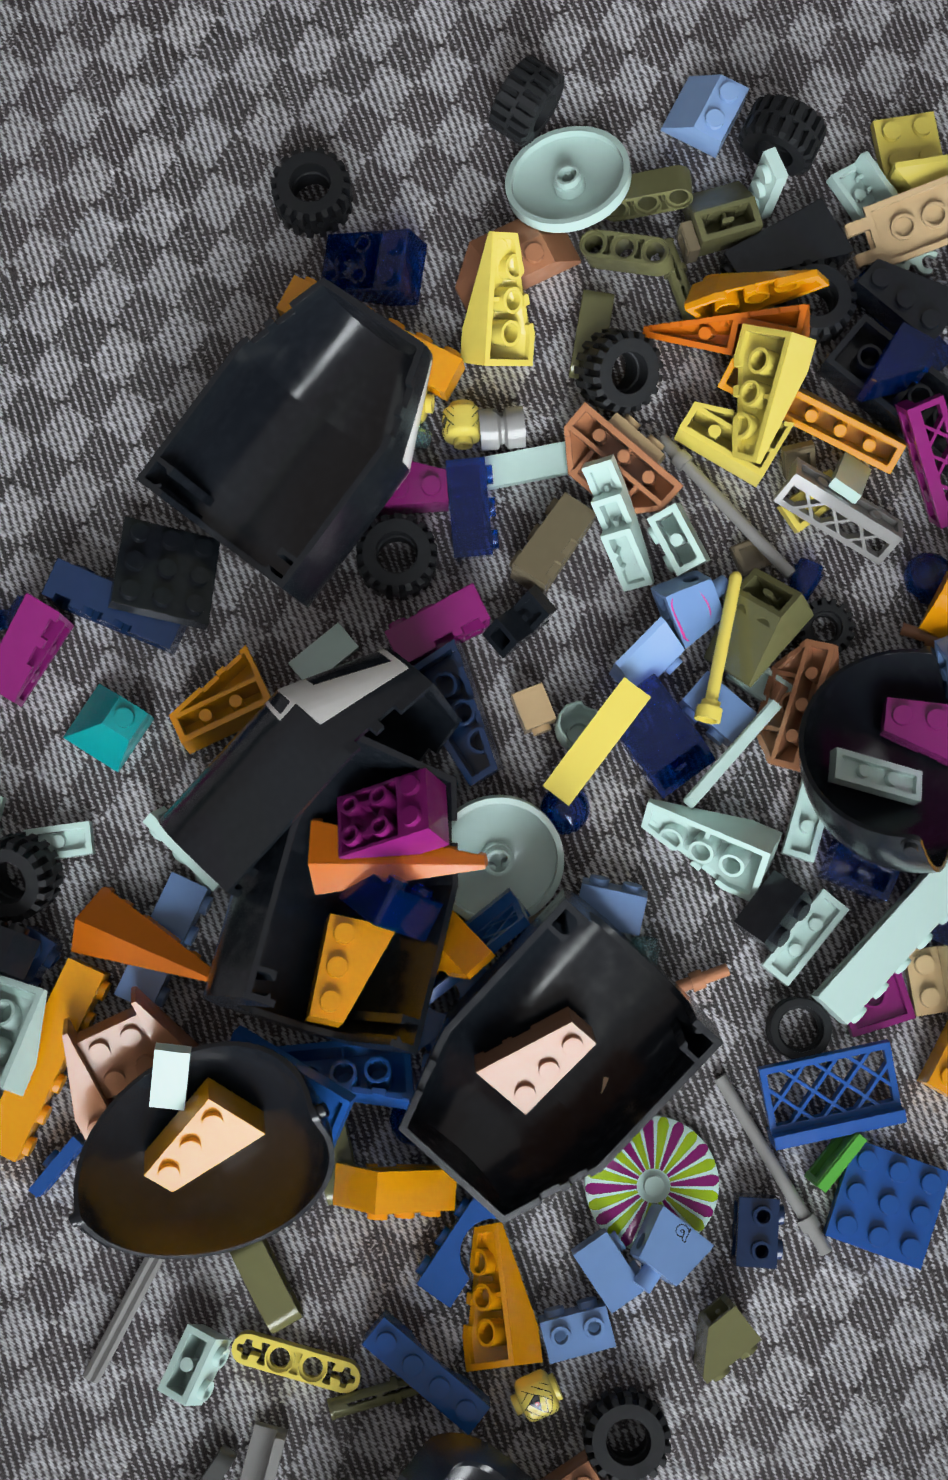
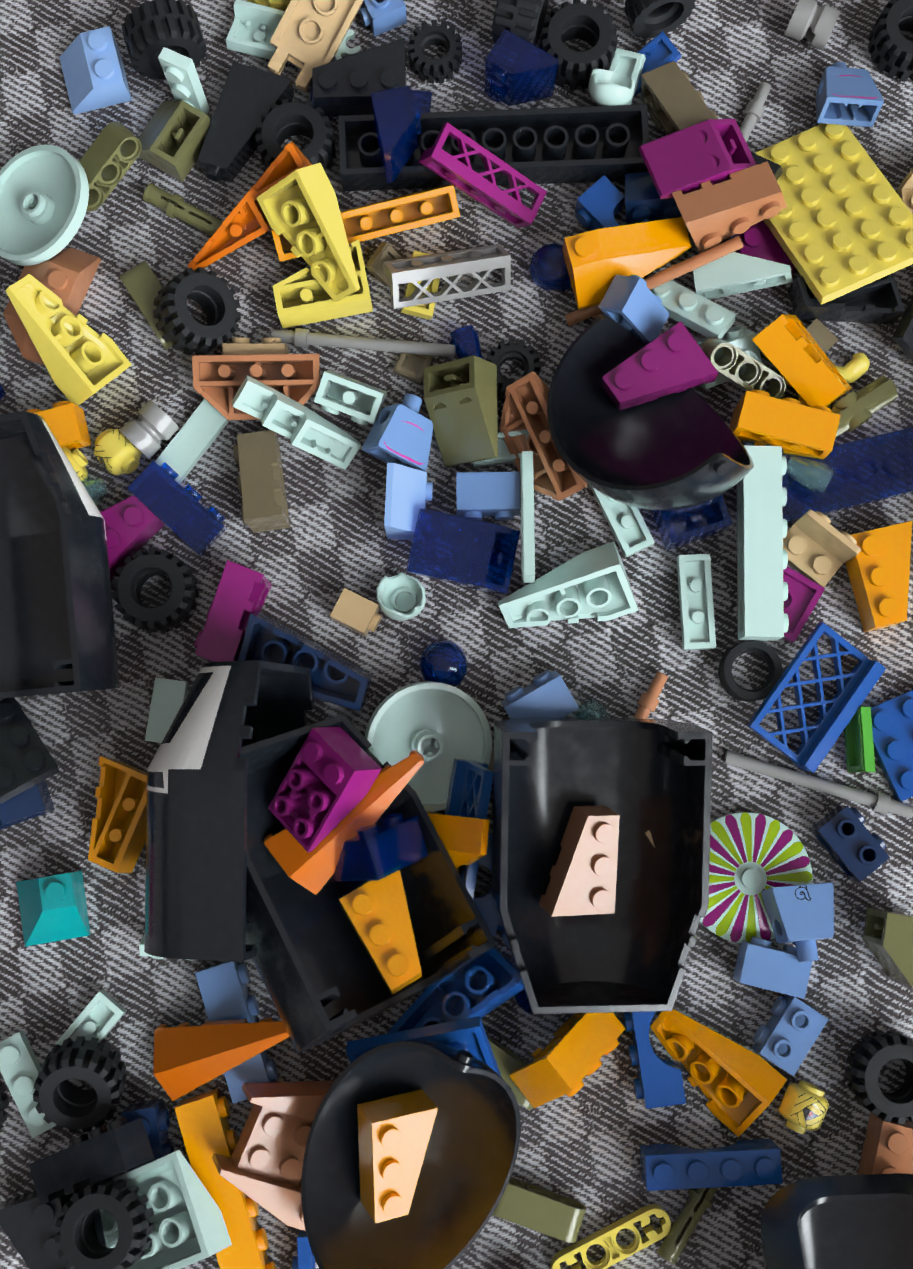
camera: 35 degrees left, 0 degrees up
light aqua tile [149,1042,192,1111] -> none
black brick [482,585,557,658] -> none
light yellow slope [543,677,651,806] -> none
olive beam [579,229,674,277] -> none
dark tan tile [676,220,701,264] -> none
light orange wedge [684,269,830,319] -> none
light yellow piece [694,571,742,724] -> none
black brick [734,870,813,954] -> none
light aqua tile [828,452,872,504] -> none
light aqua plate [828,747,923,806] -> none

